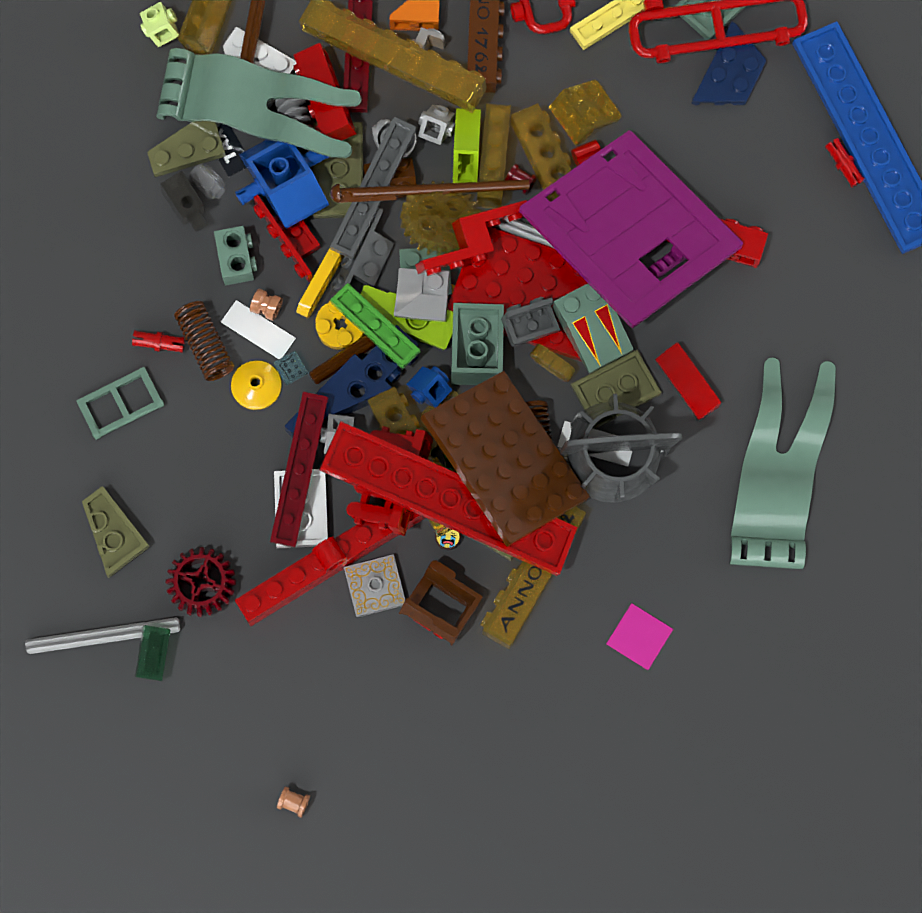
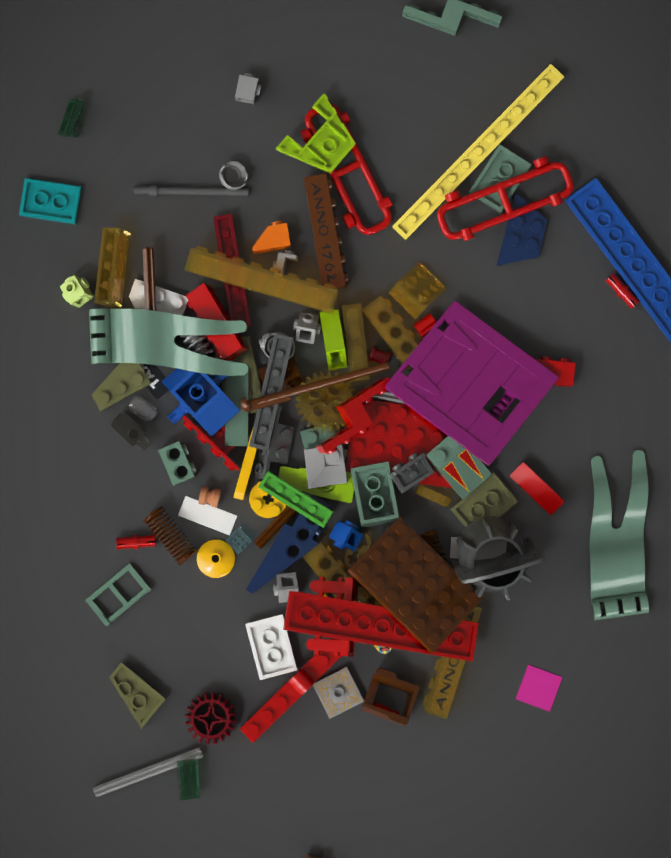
camera: 10 degrees left, 10 degrees up
dark red plate [270,392,328,548] -> none
none -> sand green sticker [225,372,249,446]

